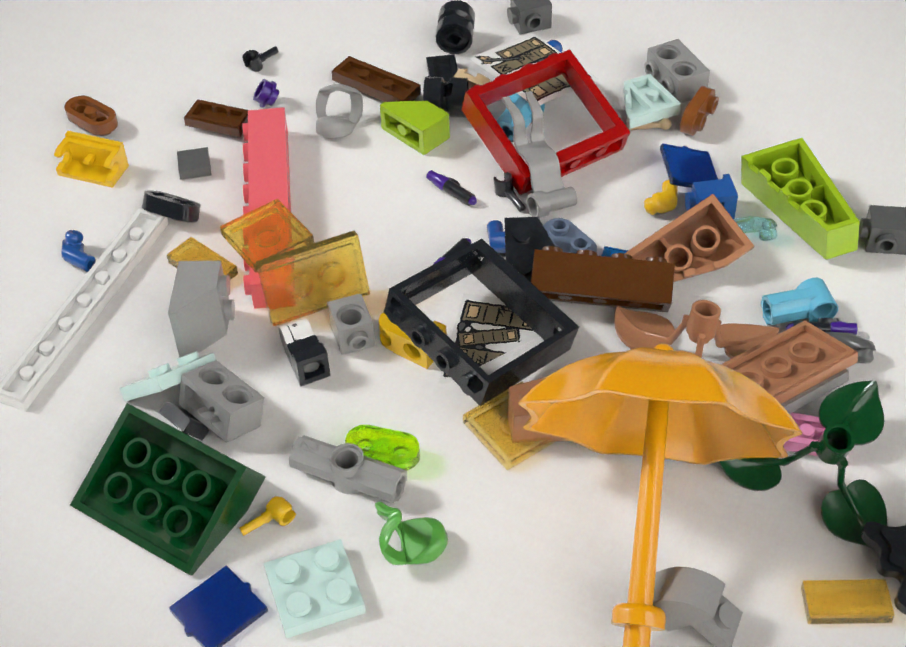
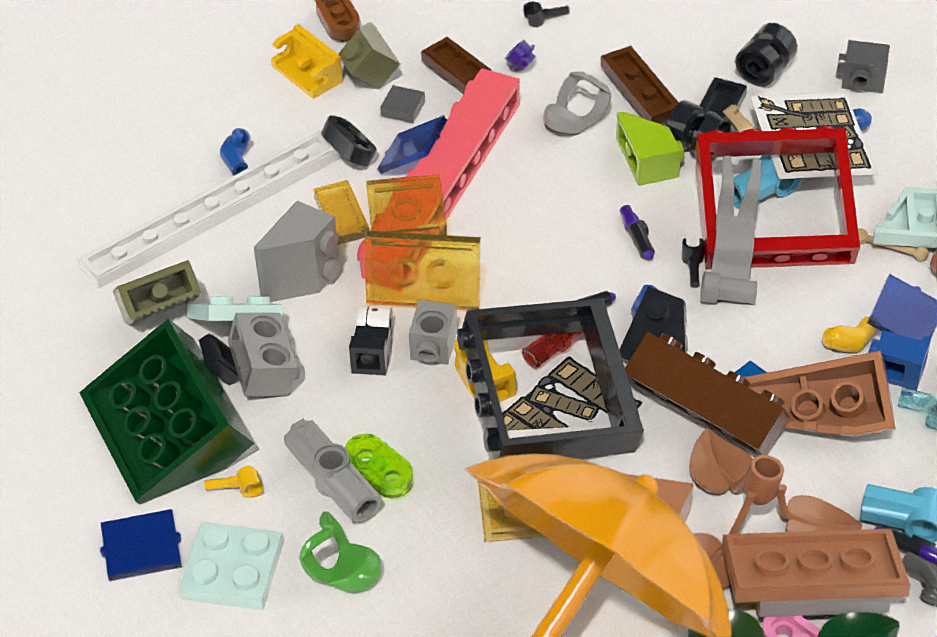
camera: 30 degrees right, 0 degrees up
sand blue plate [544,218,597,253] -> none
none -> olive brick [113,260,201,325]
none -> olive slope [338,22,400,89]
none -> clear blue piece [377,115,448,174]
none -> clear red pin [521,331,584,369]

